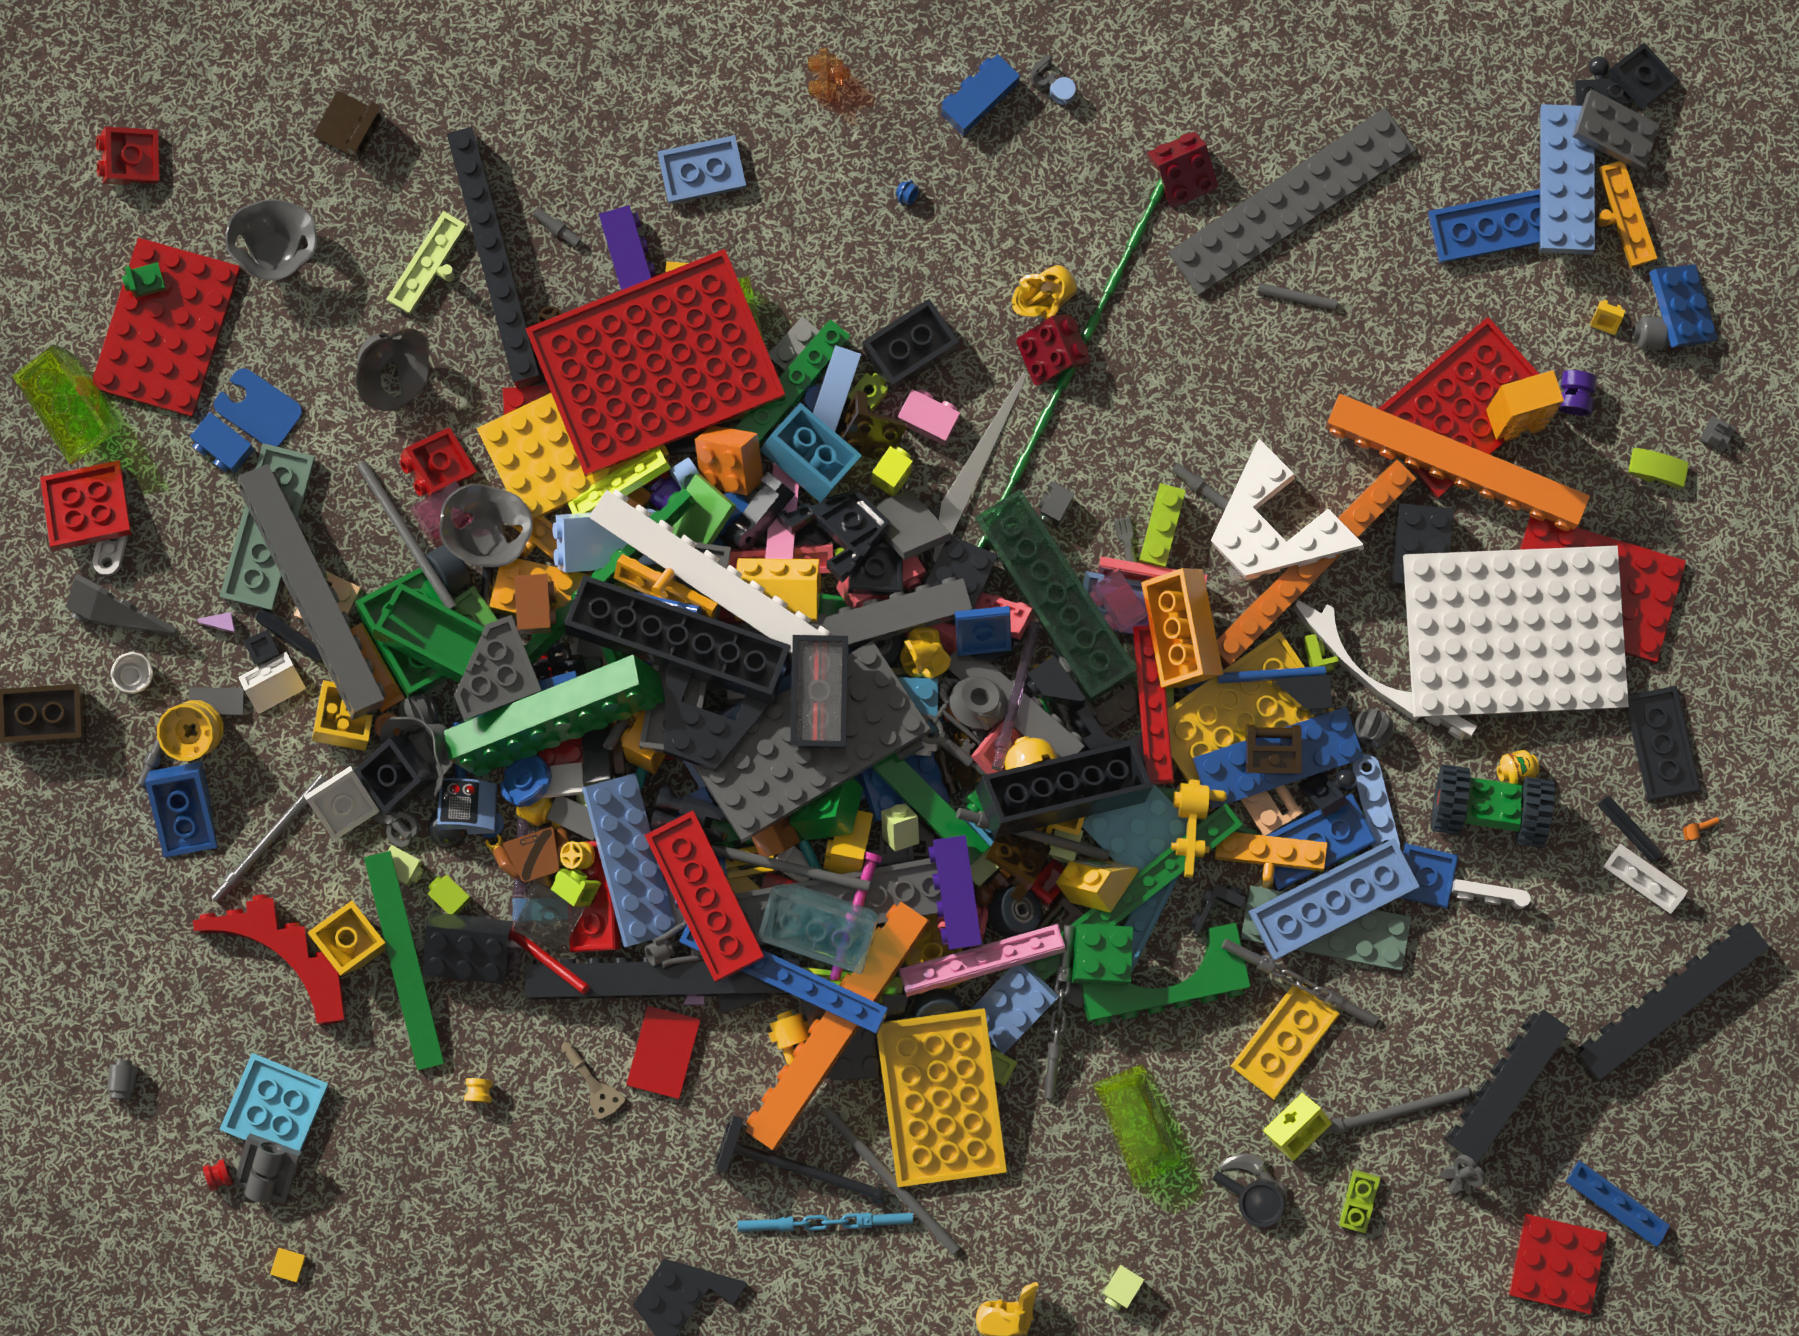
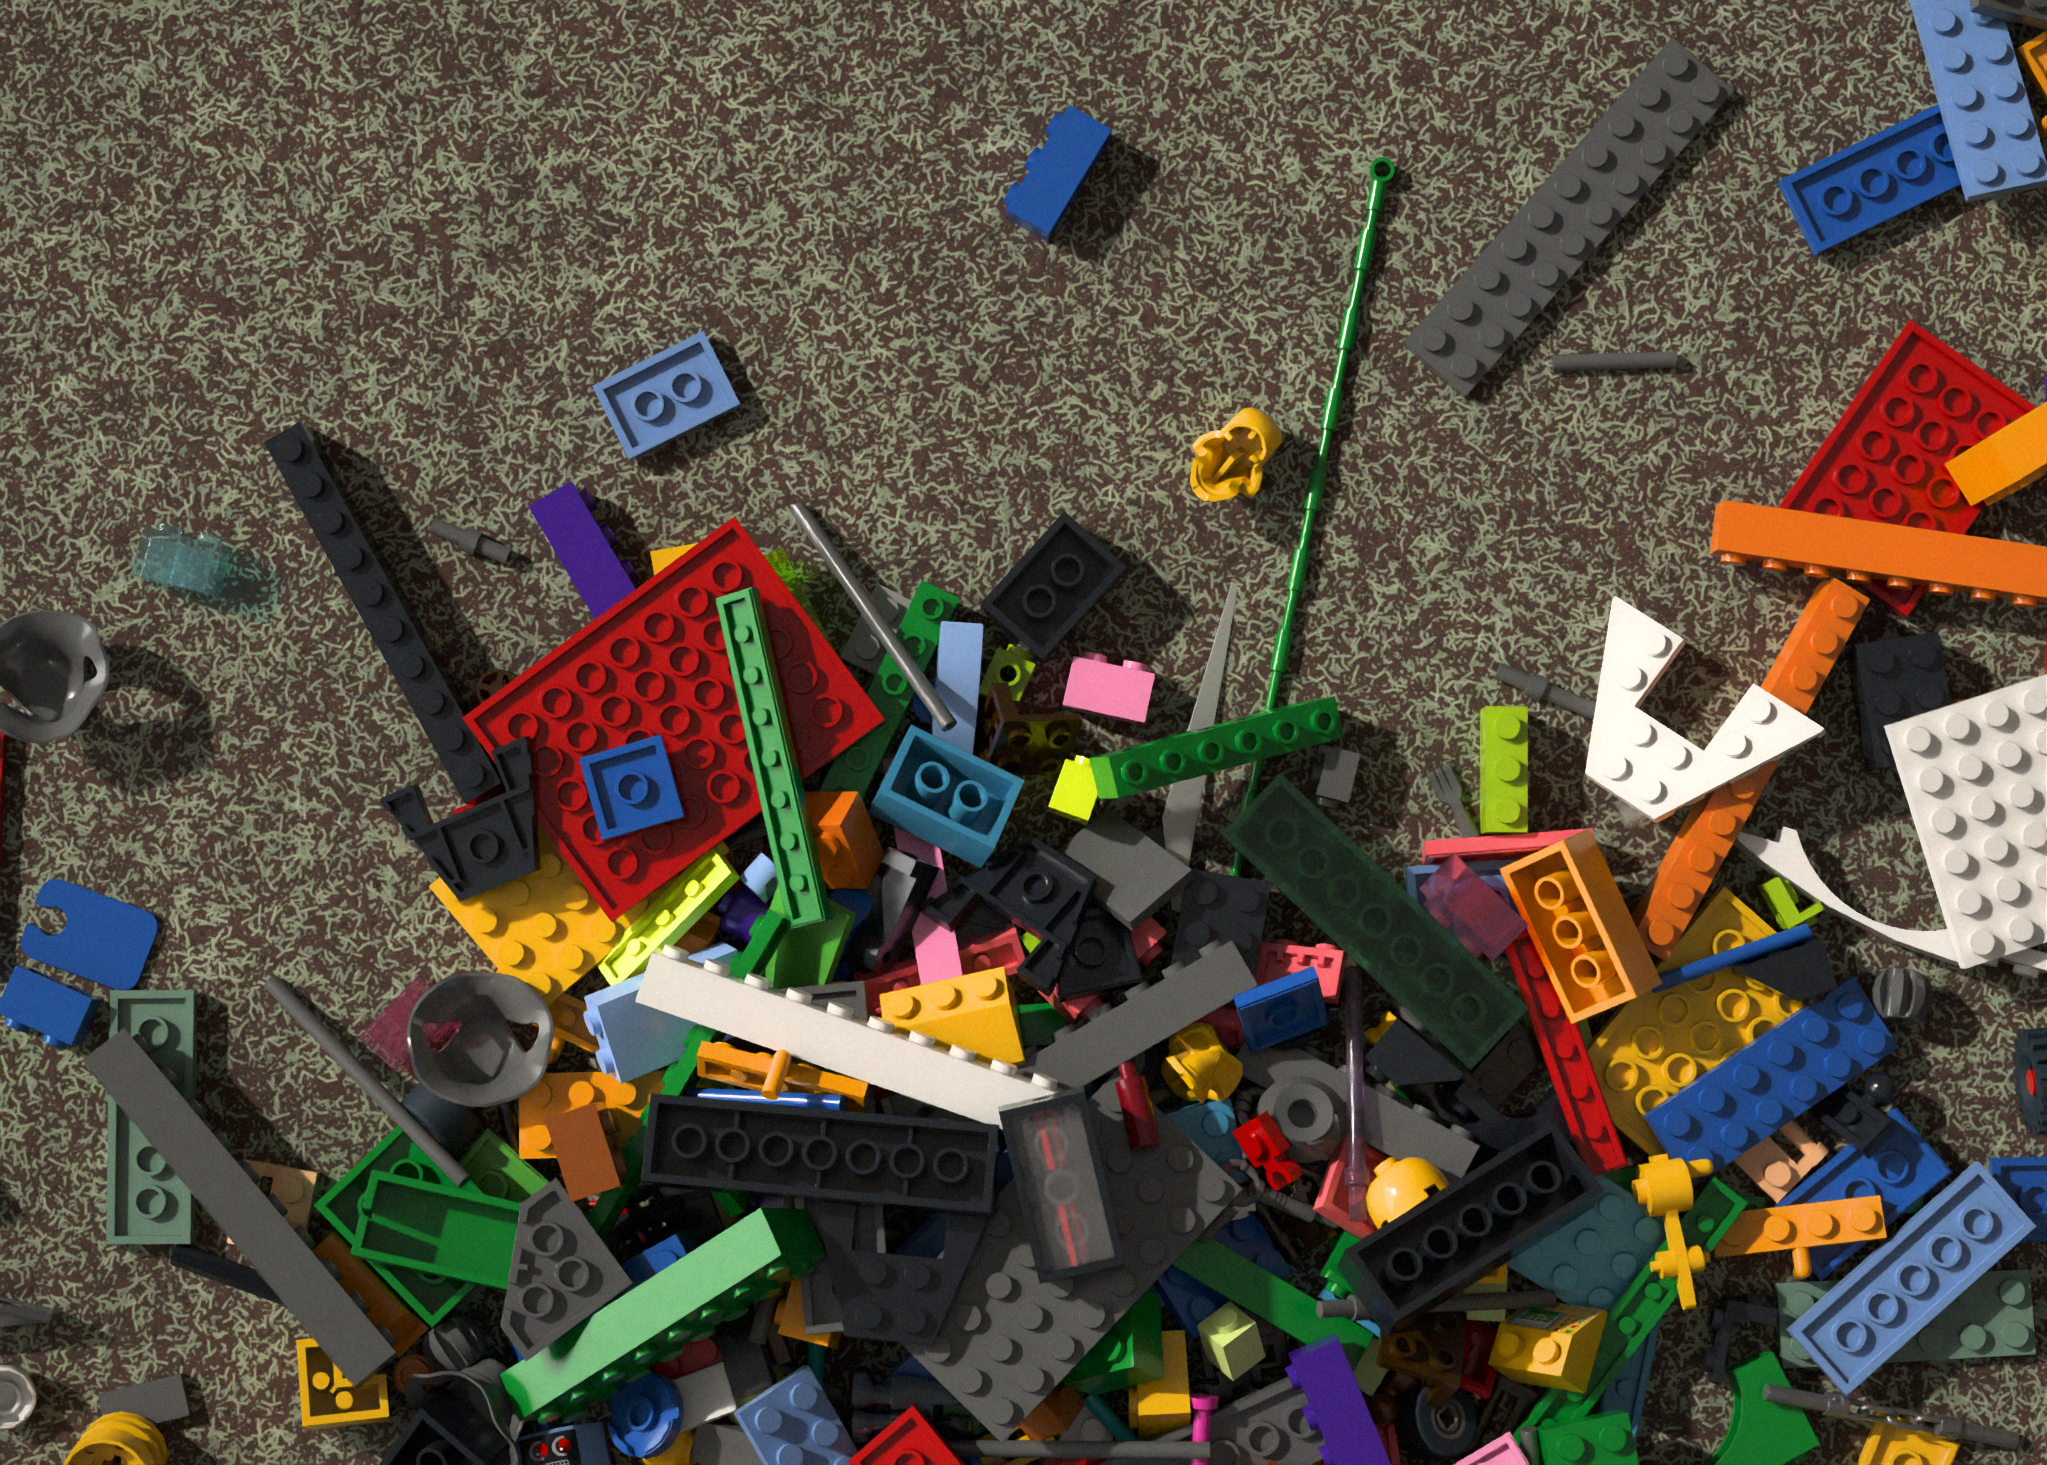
camera: 10 degrees left, 5 degrees up
lavender piece [197,612,236,634] -> none
white panel [239,652,306,713] -> none
black plate [244,630,280,666] -> none
dark brown bracket [313,91,384,160] -> none
dark grey piece [356,328,429,411] -> none
yellowish green plate [387,211,467,315] -> none
red plate [399,427,477,501] -> none
clear orange hips [808,48,851,101] -> none
blue plate [896,180,919,205] -> none
dark red bracket [1017,314,1092,386] -> none
leg [1030,55,1076,105] -> none
dark red bracket [1147,131,1218,208] -> none
dark brown plate [1245,724,1302,774] -> none
light blue plate [1352,754,1400,849] -> none
none -> clear light blue brick [130,523,233,599]
none -> black wing [379,736,541,902]
none -> blue plate [579,734,686,841]
none -> green tile [715,587,832,930]
none -> dark grey piece [790,501,957,732]
none -> green brick [1089,696,1344,799]
none -> dark red cylinder [1115,1062,1161,1151]
none -> red plate [1232,1110,1303,1191]

